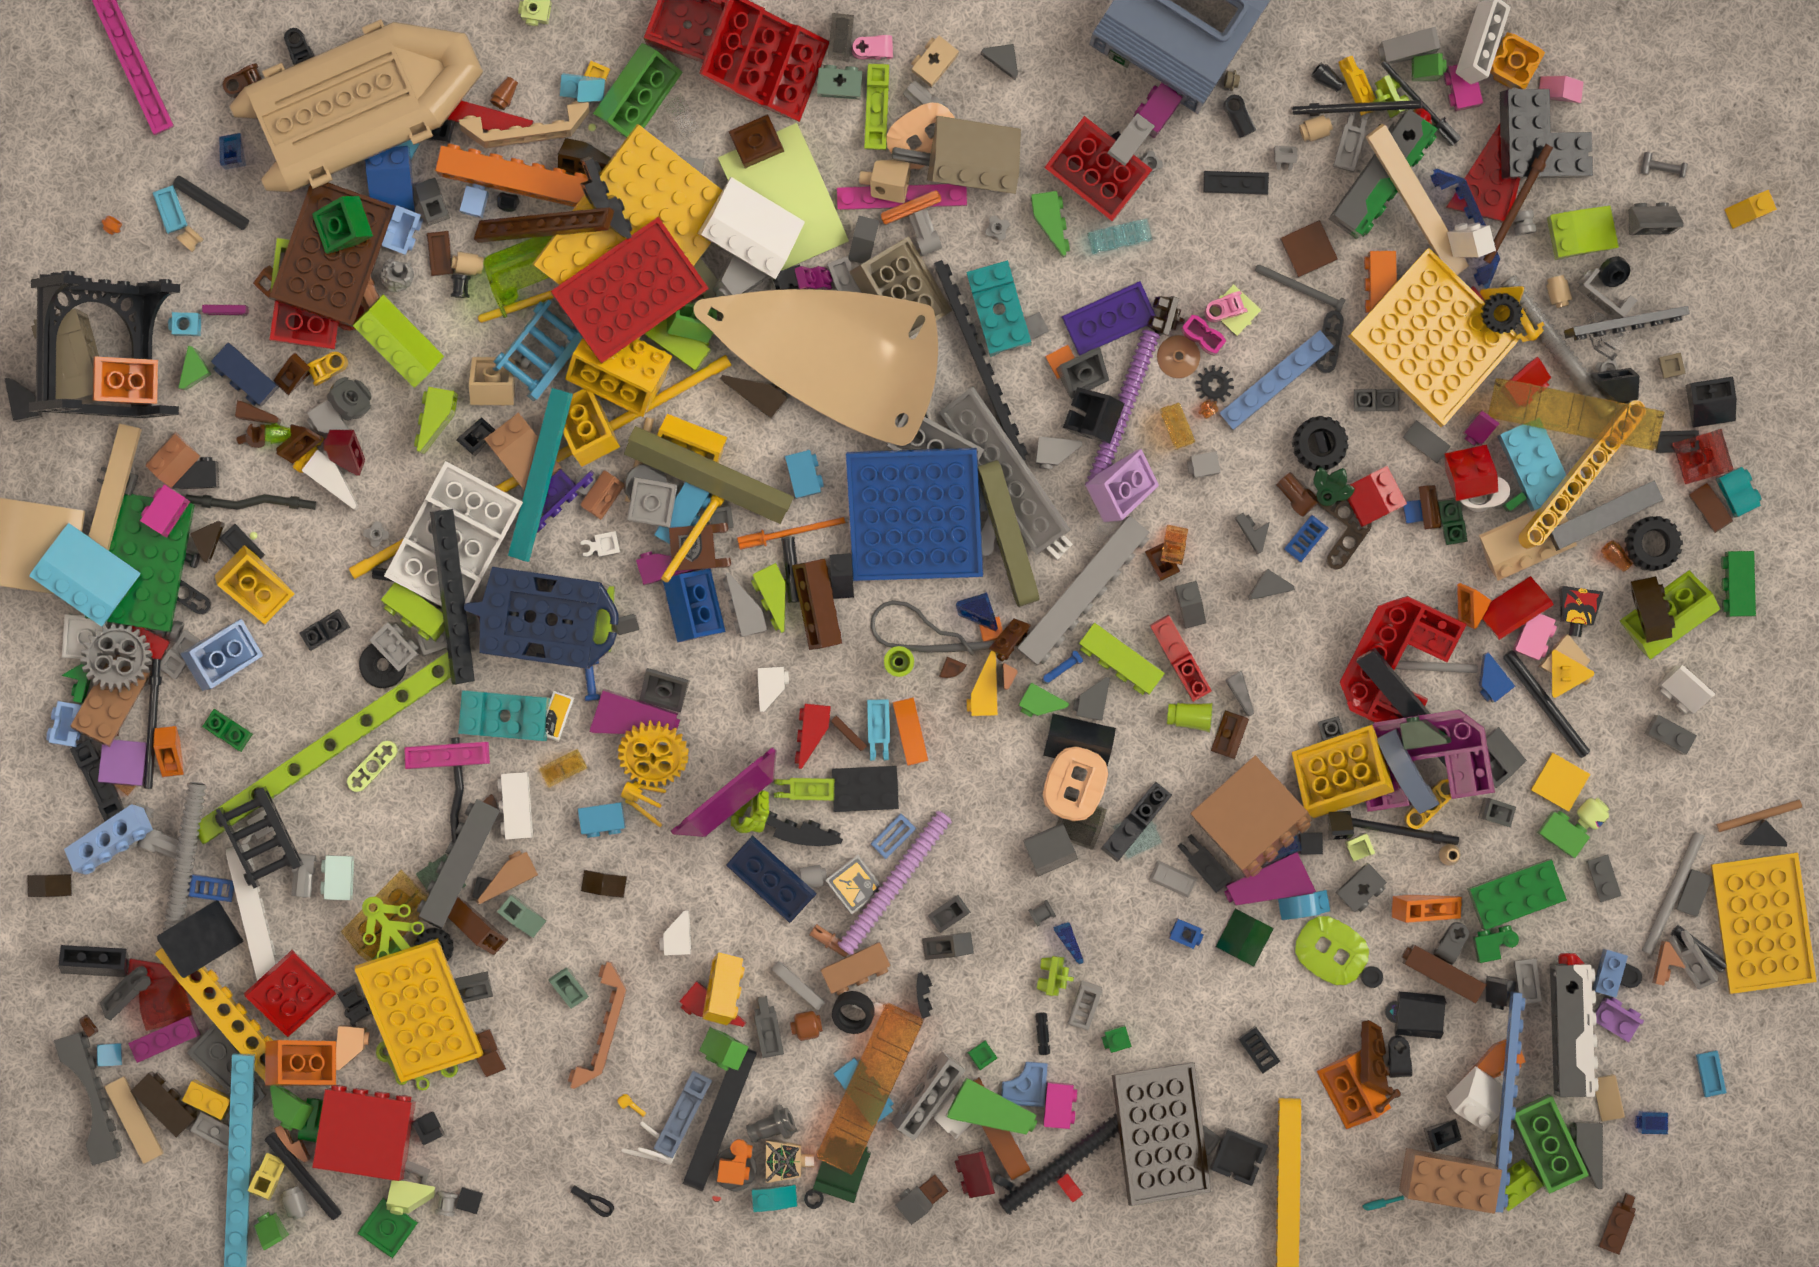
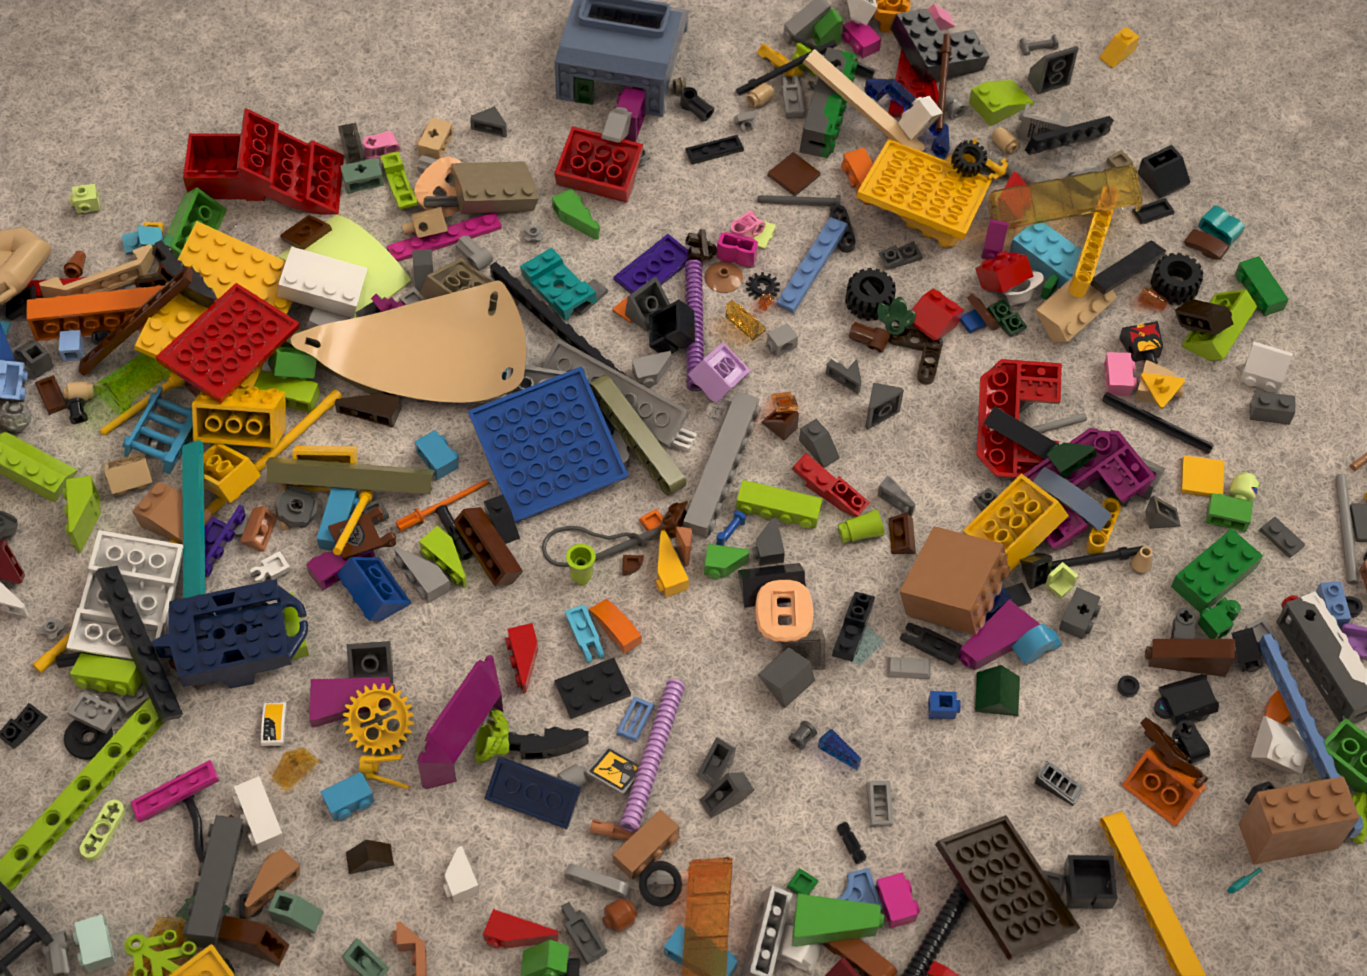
camera: 20 degrees left, 30 degrees down
black slope [456,417,495,456] -> none
teal piece [458,690,551,741] -> none
blue piece [585,660,600,702] -> none
dark grey slope [615,614,640,635] -> none
light grey tile [627,477,678,528] -> none
yellow brick [702,952,745,1025] -> none
white slope [758,667,789,712] -> none
lime hinge [774,778,835,801] -> none
reddish brown tile [831,715,867,751] -> none
orange axle [881,190,941,225] -> none
black slope [916,971,933,1019] -> none
clear blue slope [956,592,998,631] -> none
lime hips [1037,956,1074,996] -> none
clear light blue beam [1087,219,1153,255] -> none
green brick [1101,1025,1132,1053] -> none
blue slope [1284,515,1329,563] -> none
lime piece [1295,916,1369,985] -> none
black cone [1311,62,1344,92] -> none
orange slope [1392,895,1462,923] -> none
dark grey tile [1402,420,1450,463] -> none
orange slope [1457,583,1492,629] -> none
blue slope [1479,652,1515,703] -> none
red tile [1482,576,1554,640] -> none
black plate [1598,256,1631,287] -> none
clear red slope [1673,428,1734,485] -> none

